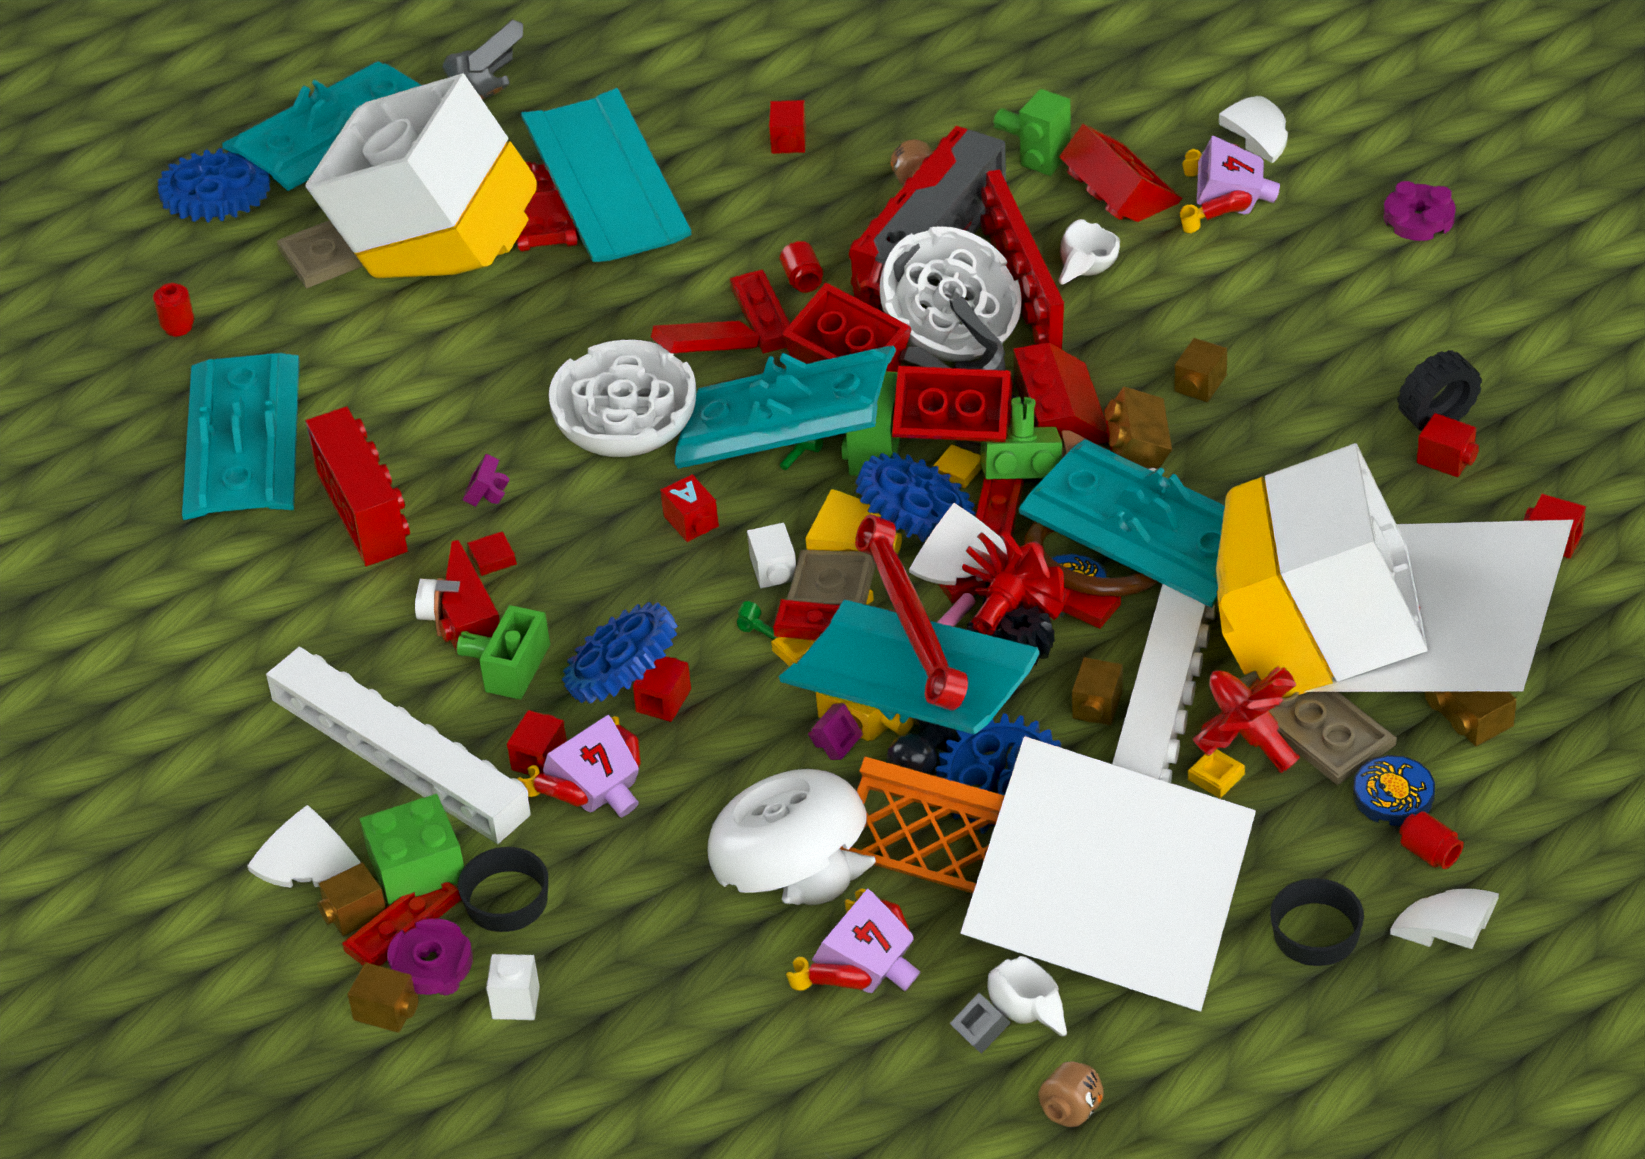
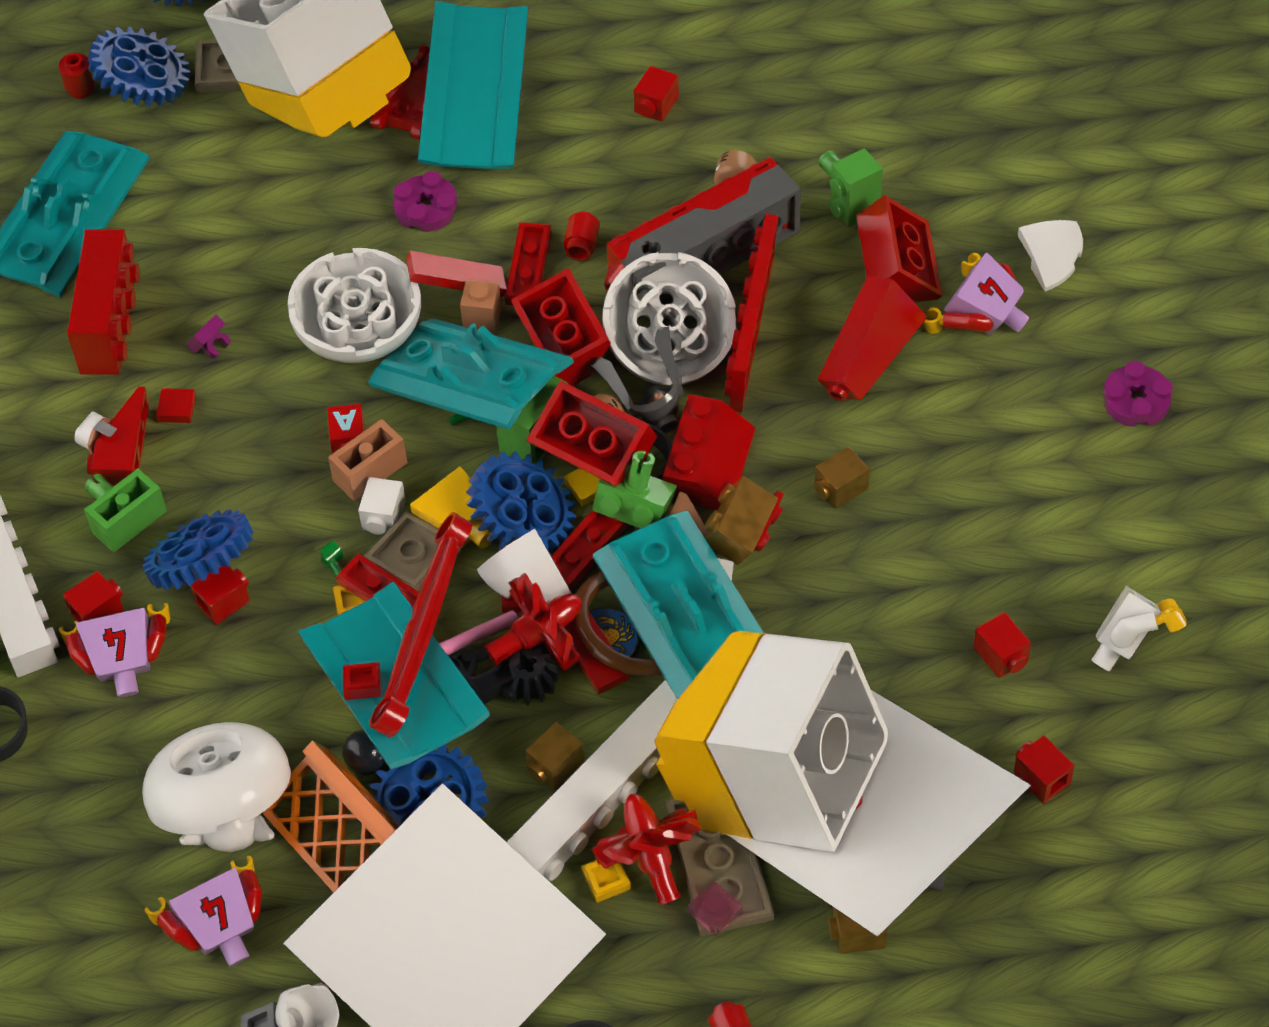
camera: 25 degrees right, 10 degrees up
magenta tile [808,703,863,760] -> none
white piece [1059,219,1120,284] -> none
tile [1353,755,1435,826] -> none
black tyre [1397,350,1482,432] -> none
none -> blue gear [87,27,190,107]
none -> nougat brick [328,419,407,501]
none -> red tile [343,662,382,700]
none -> magenta plate [393,171,458,232]
none -> nougat brick [460,280,502,334]
none -> clear pink plate [688,882,742,937]
none -> red slope [817,277,927,401]
none -> white torso [1091,586,1187,672]

